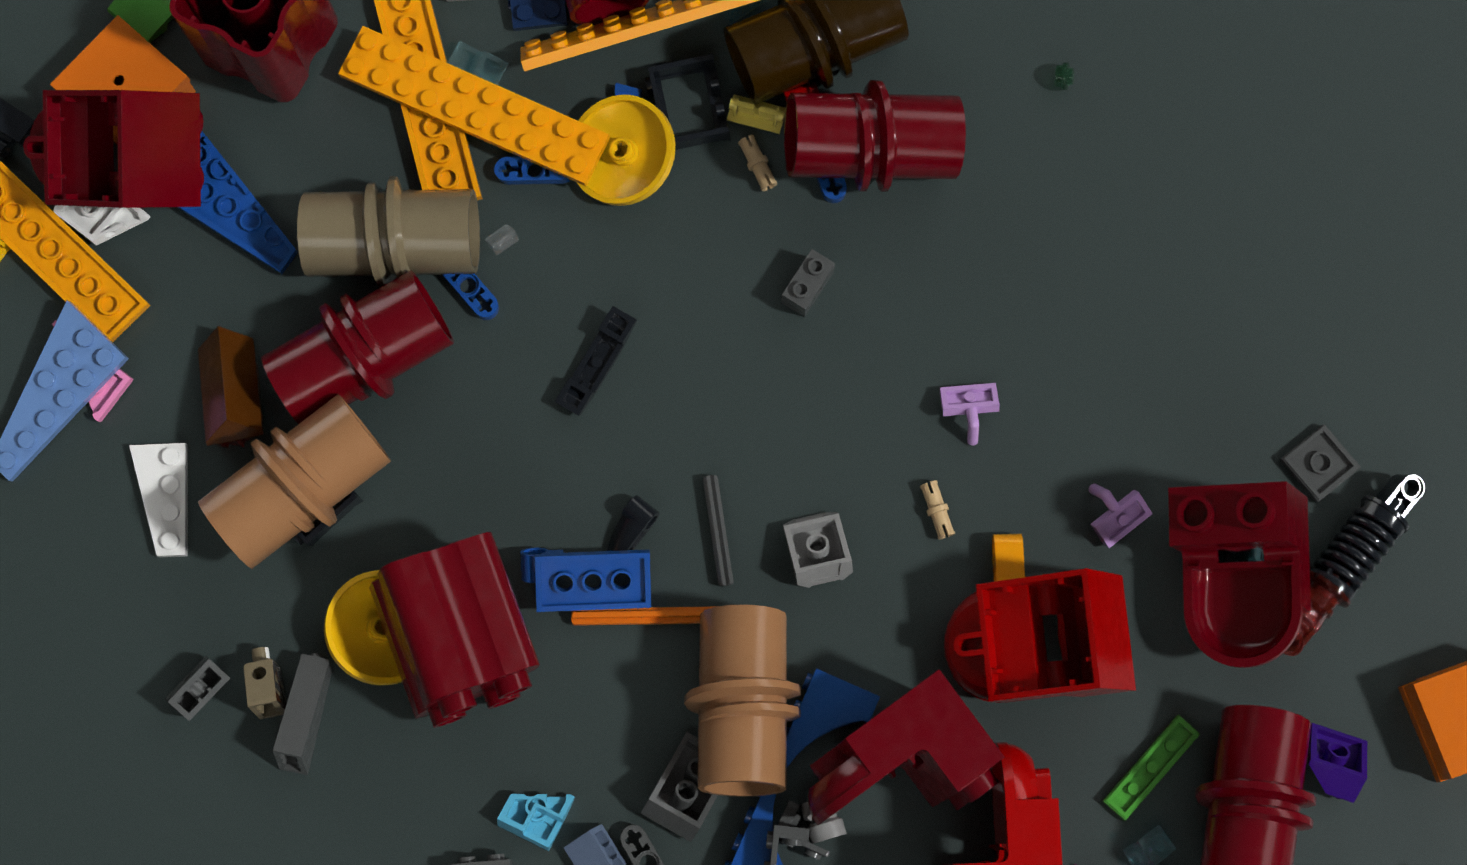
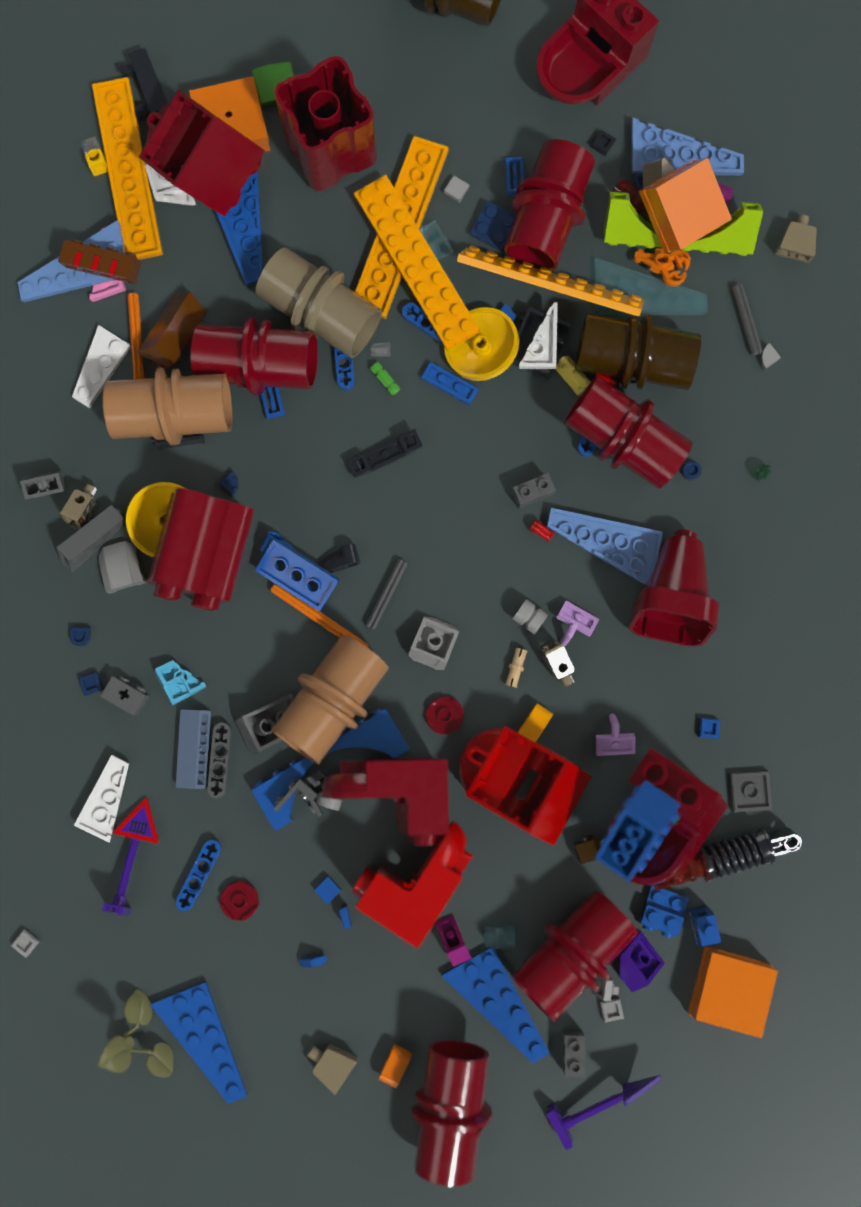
camera: 30 degrees right, 5 degrees up
tan pin [738,135,778,192] -> none
bright green tile [1102,714,1200,821] -> none
none -> reddish brown brick [58,239,142,284]
none -> dark blue tile [70,627,91,647]
none -> light grey slope [99,541,146,594]
none -> orange axle [127,293,145,379]
none -> dark blue tile [219,470,239,497]
none -> blue tile [261,387,285,420]
none -> bright green axle [370,362,400,395]
none -> blue tile [421,361,479,406]
none -> dark red tile [426,696,464,735]
none -> light grey wheel [513,599,549,634]
none -> white wing [519,302,557,369]
none -> red pin [530,520,555,542]
none -> torso [539,641,575,687]
none -> medium blue wing [547,508,663,586]
none -> dark brown brick [573,835,602,865]
none -> light grey tile [594,977,619,1001]
none -> blue brick [596,781,681,882]
none -> light grey tile [600,997,624,1022]
none -> dark red cone [629,529,720,647]
none -> blue plate [638,885,689,939]
none -> dark blue tile [681,461,701,480]
none -> blue torso [688,905,721,947]
none -> blue tile [698,718,720,739]

